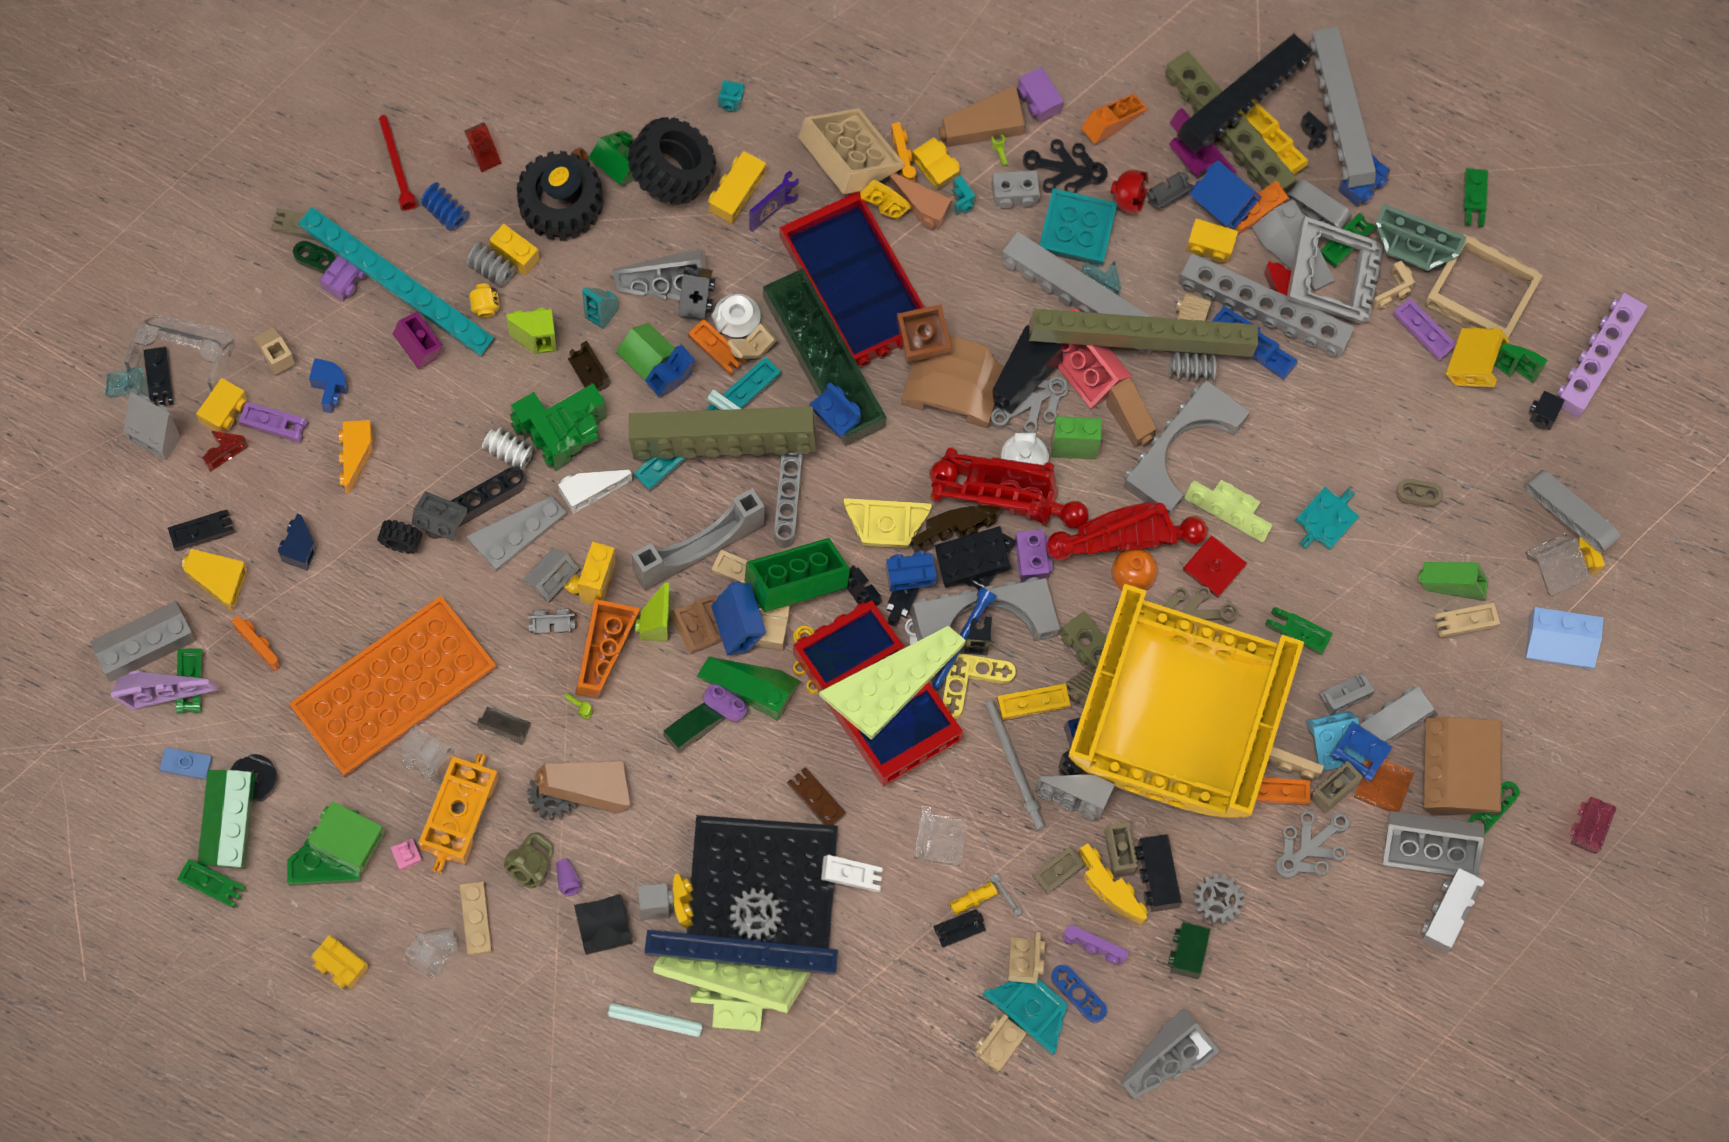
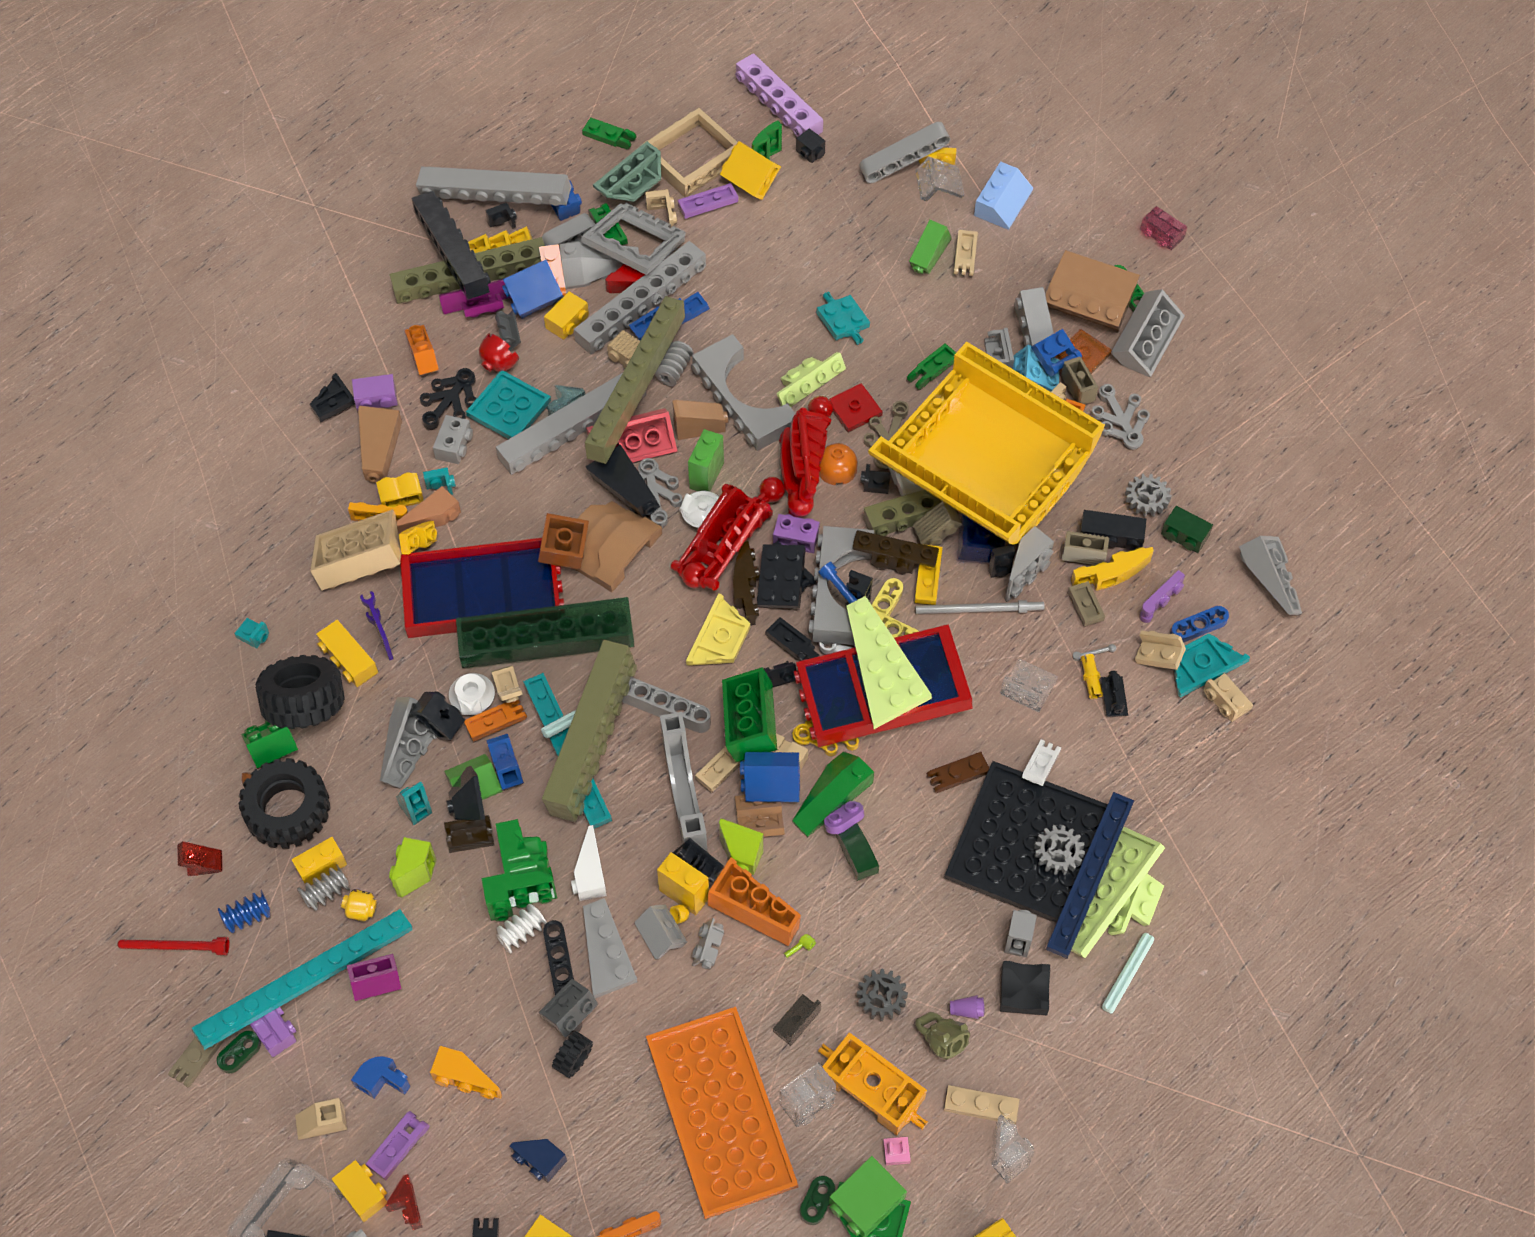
camera: 65 degrees left, 10 degrees down
medium nougat slope [535,761,630,813] -> none
black wheel [541,160,581,199] -> none
yellow slope [673,873,694,928] -> none
blue bracket [809,382,861,439] -> none
blue brick [886,551,936,592] -> none
lime hand [992,134,1008,166] -> none
dark tan plate [1396,479,1443,507] -> none
wedge [1421,868,1485,953] -> none
none -> black wing [310,373,355,422]
none -> black slope [446,766,485,820]
none -> black hinge [664,838,725,883]
none -> dark green plate [800,1176,835,1225]
none -> dark brown bracket [852,530,939,574]

